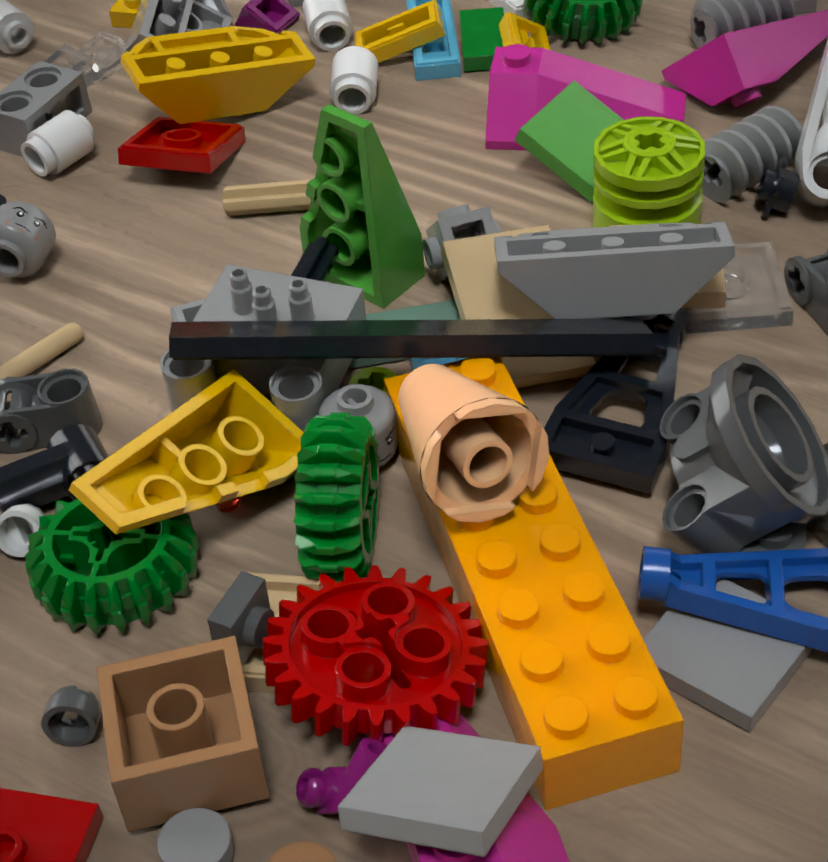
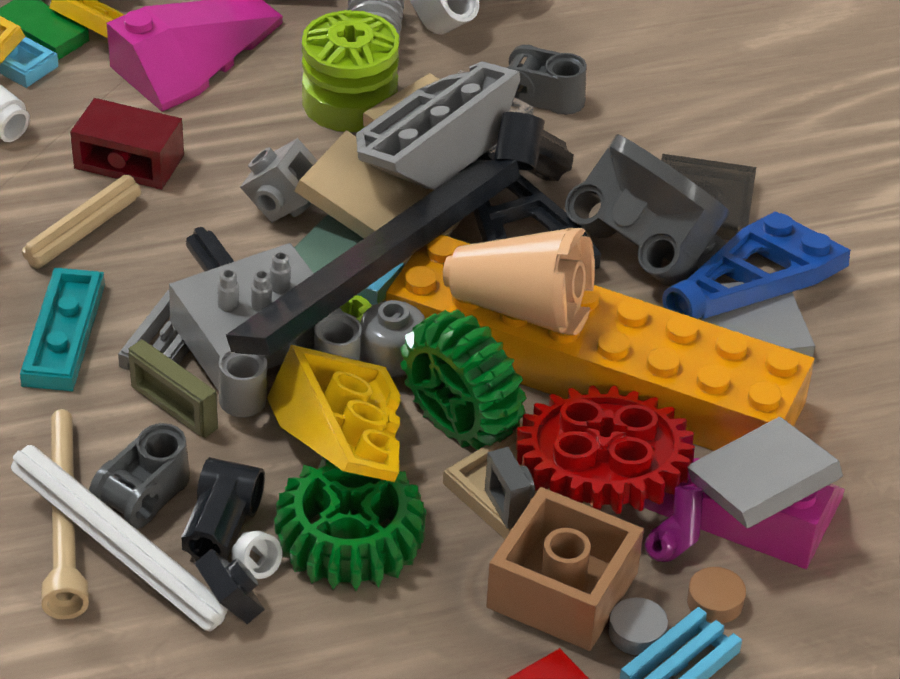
camera: 55 degrees left, 0 degrees up
dark grey hinge [41,685,100,747] -> none
bright green wedge [299,104,425,309] -> none
bright green tile [514,80,623,203] -> none
black plate [756,157,799,218] -> none
none -> teal tile [20,268,105,391]
none -> dark red brick [70,98,184,190]
none -> olive tile [128,339,218,438]
none -> black piece [494,112,574,181]

